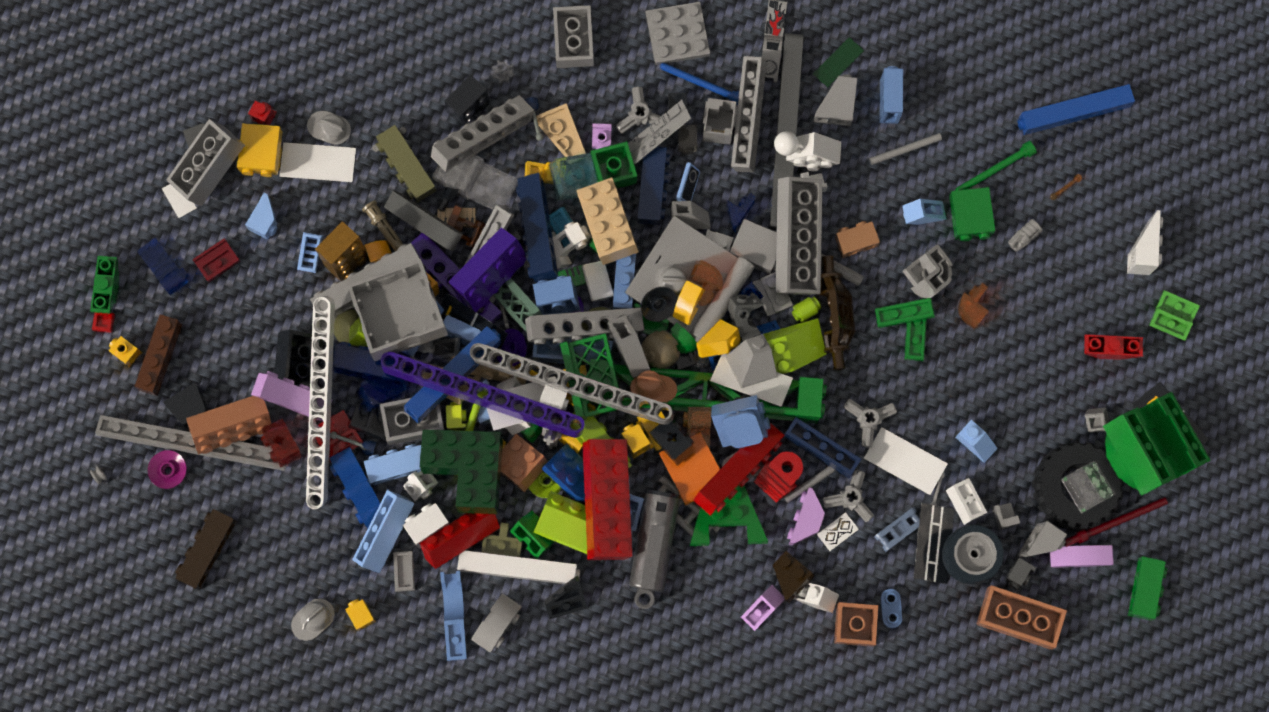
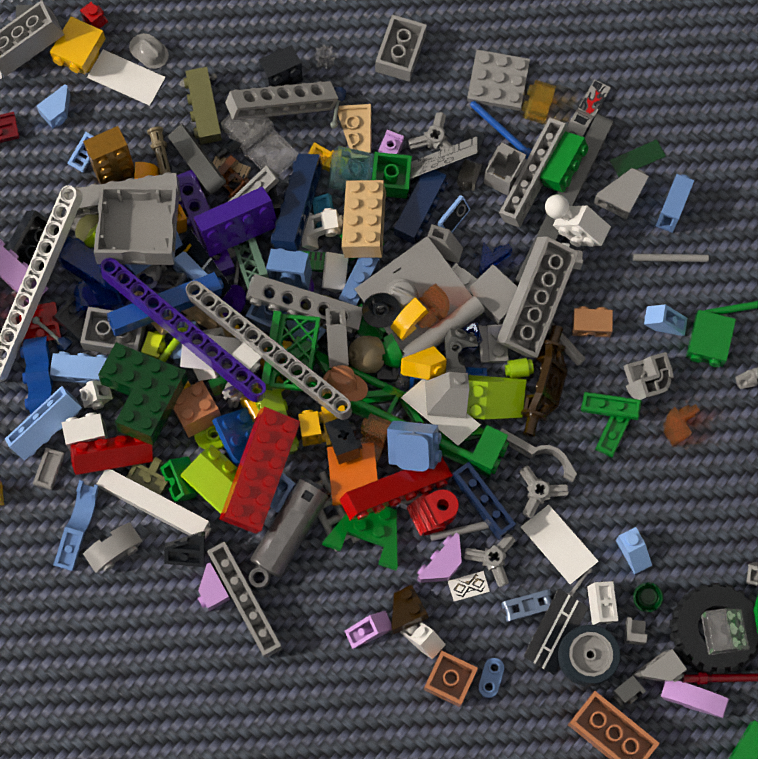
camera: 20 degrees right, 5 degrees down
none -> lavender slope [198,563,230,611]
none -> light grey brick [207,541,282,659]
none -> light grey piece [500,428,577,482]
none -> clear yellow brick [522,80,556,124]
none -> green brick [540,131,588,193]
none -> dark green hair [633,582,664,612]

